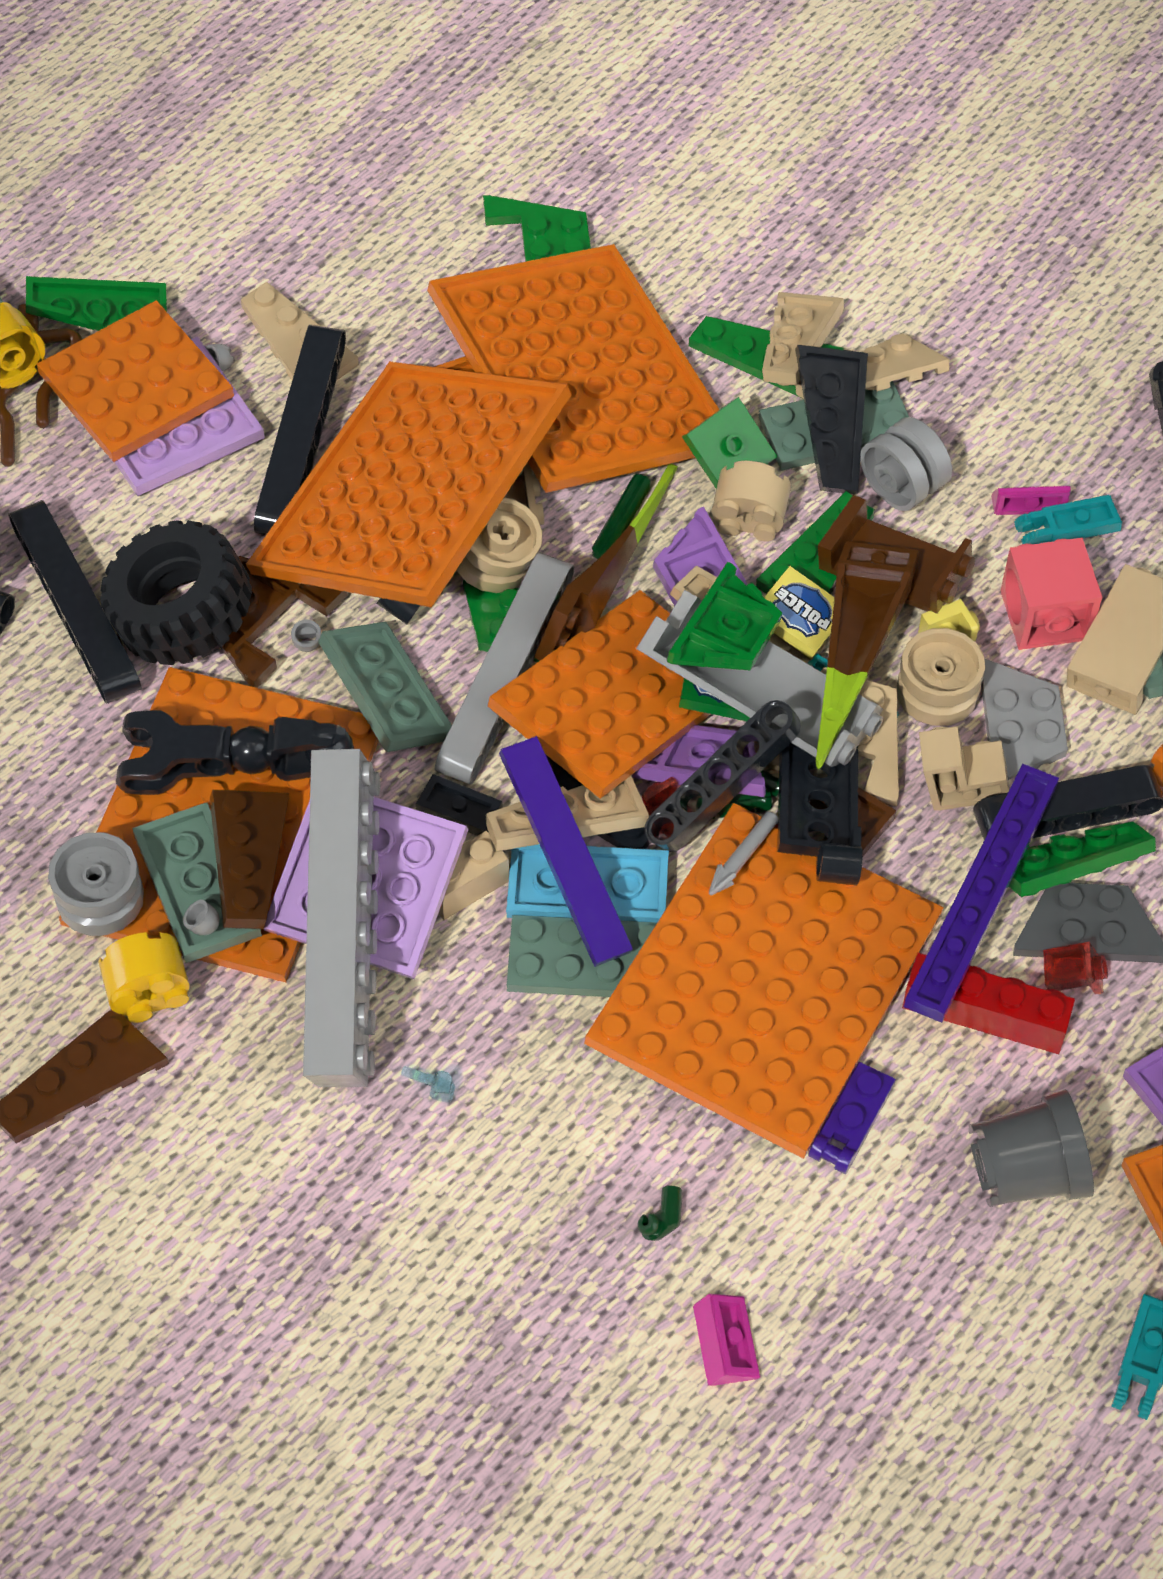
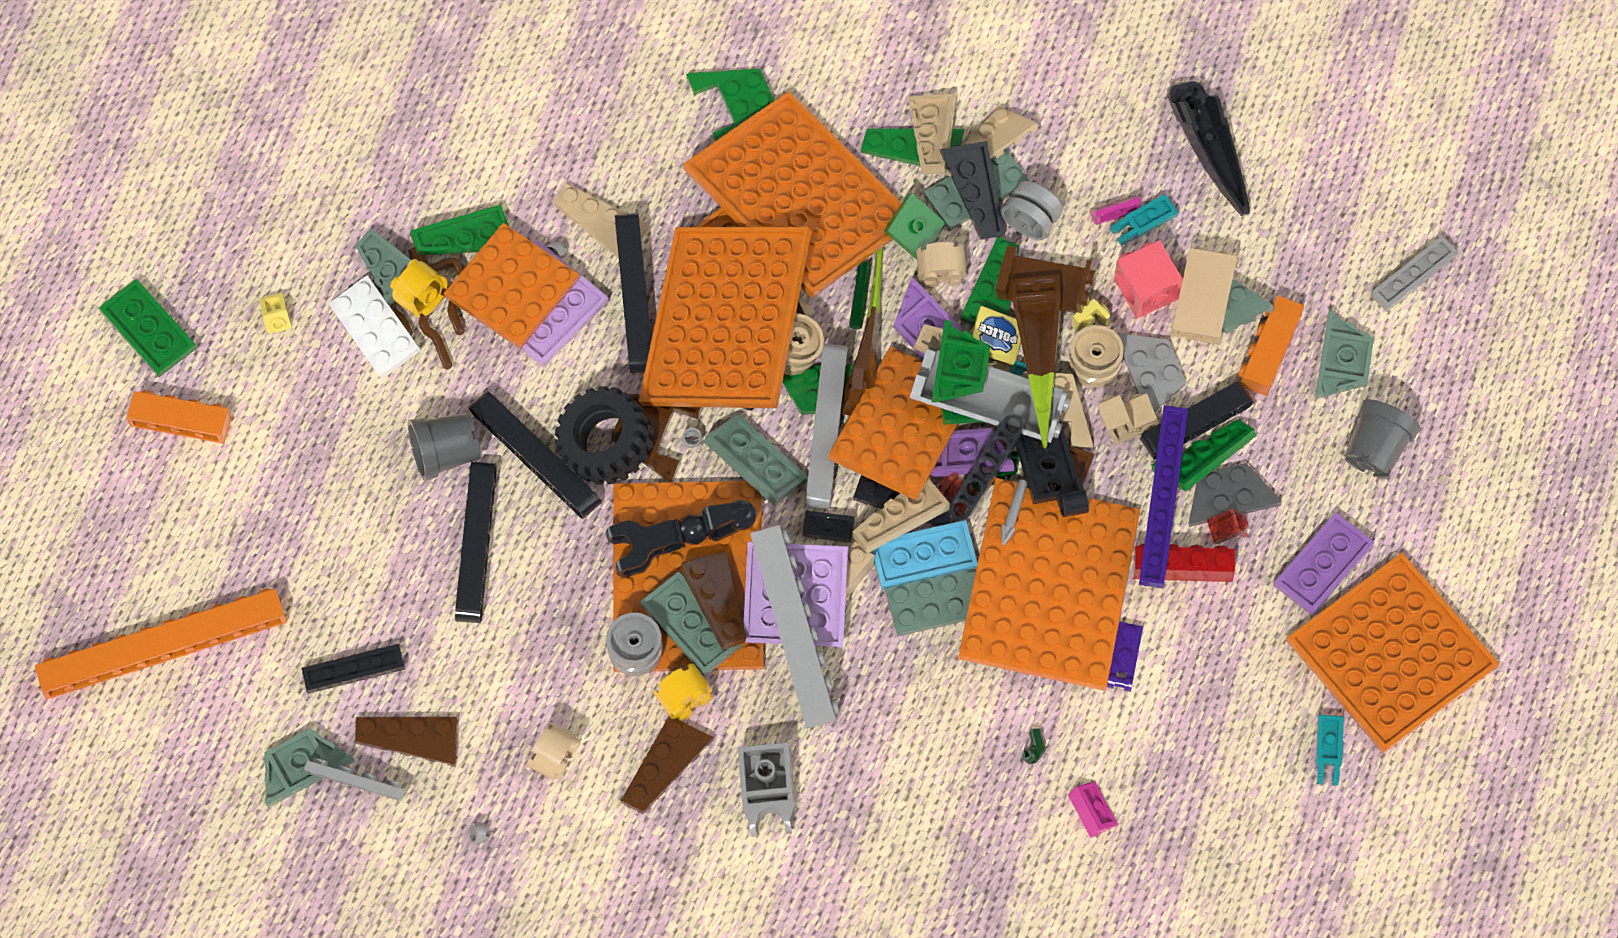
camera: 15 degrees left, 10 degrees up
light grey hinge [183,900,219,935] -> none
clear light blue hand [401,1066,455,1102] -> none
dark purple tile [499,736,633,967] -> none
dark grey piece [969,1089,1094,1207] -> none
none -> light grey brick [738,742,796,837]

